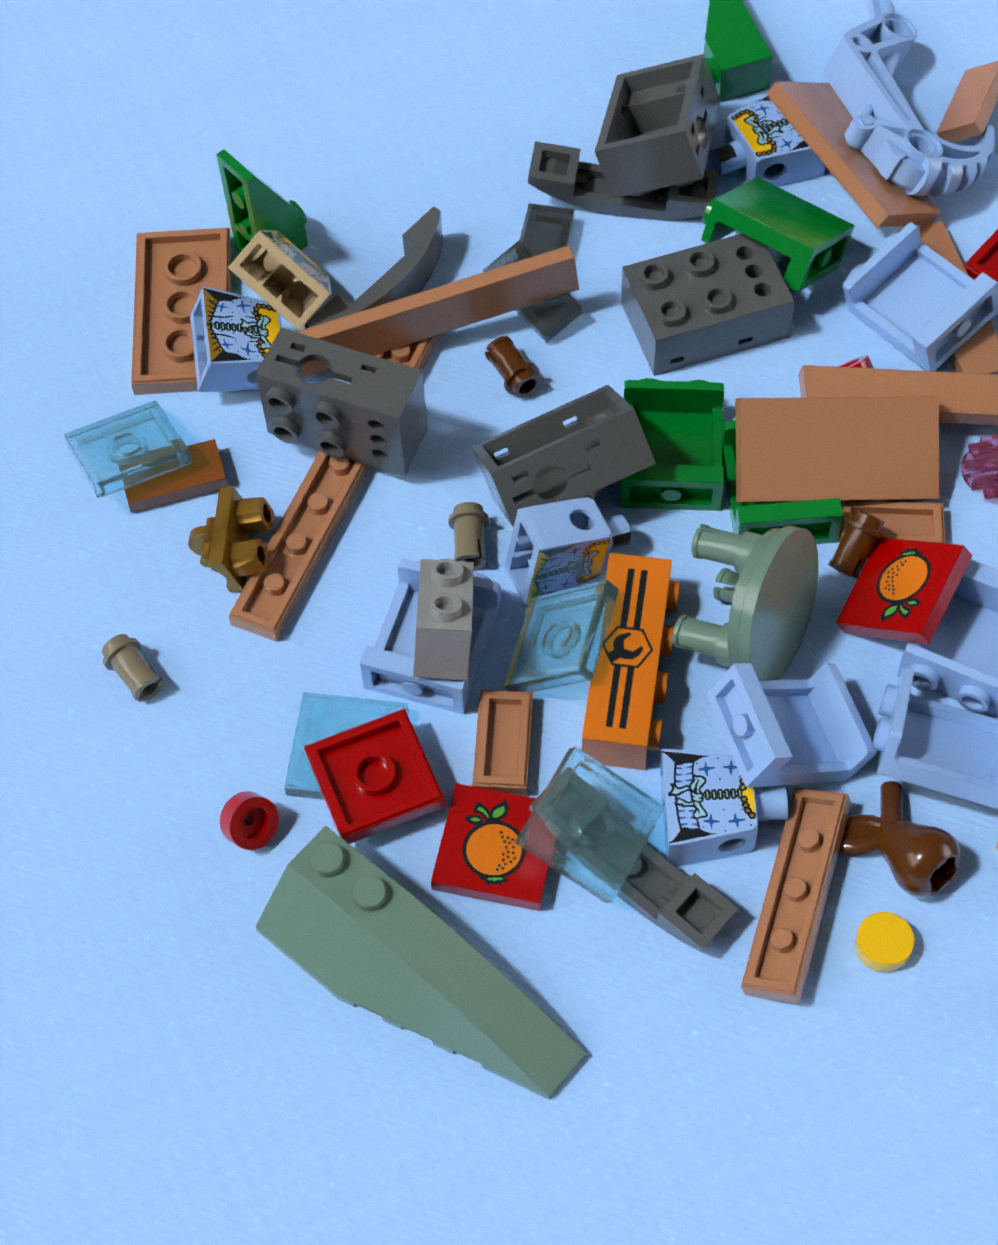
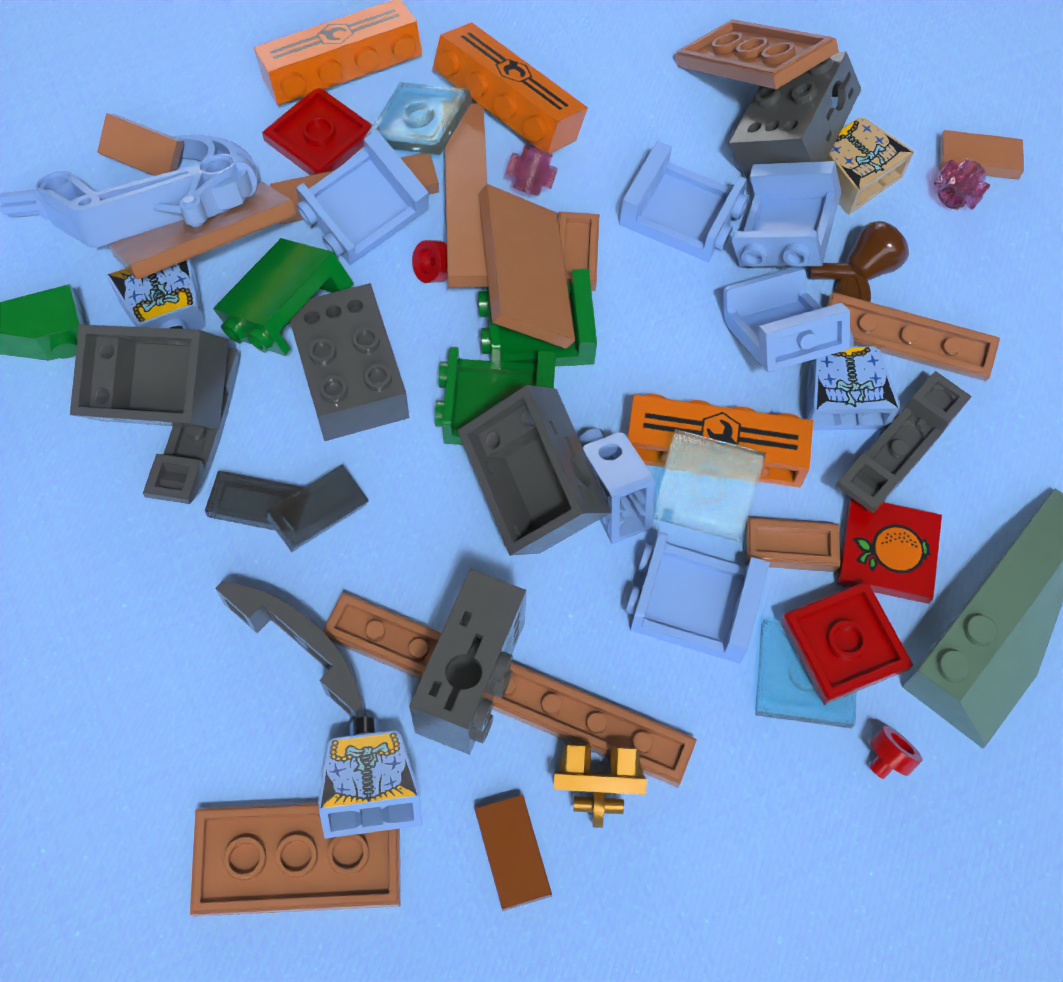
camera: 95 degrees left, 5 degrees up
clear light blue tile [64,400,192,498] -> none
dark tan pin [101,634,164,702] -> none
green slope [216,149,308,253] -> none
tan torso [228,230,331,330] -> none
nougat tile [294,245,579,378] -> none
light grey brick [413,559,474,680] -> none
dark tan pin [448,502,489,570] -> none
reddish brown pin [484,336,540,398] -> none
clear light blue tile [515,746,665,903] -> none
sand green piece [672,524,819,681] -> none
reddish brown pin [828,509,885,579] -> none
red tile [836,538,972,645] -> none
yellow tile [855,912,914,972] -> none

